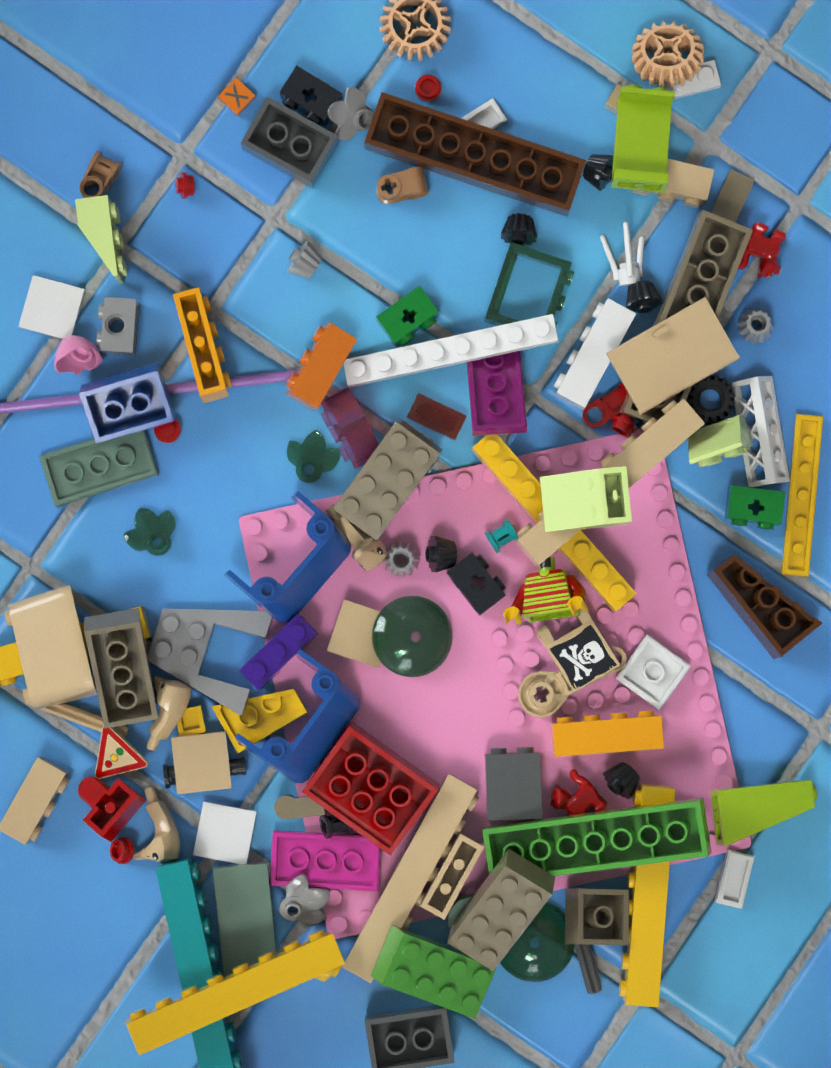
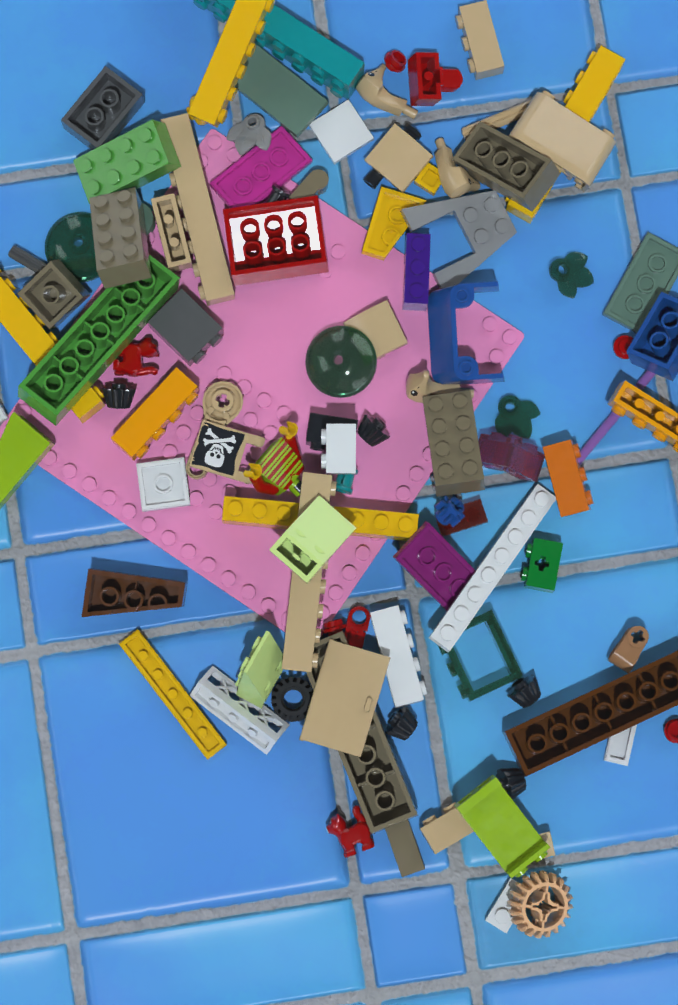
camera: 140 degrees right, 5 degrees down
piece [95,725,149,779] -> none
blue windscreen [235,649,360,783] -> none
light grey piece [287,241,322,278] -> none
light grey piece [383,541,420,578] -> none
white plant [600,222,644,286] -> none
green brick [724,485,785,530] -> none
light grey piece [737,307,774,344] -> none
none -> white brick [321,424,356,474]
none -> blue gear [434,495,465,527]

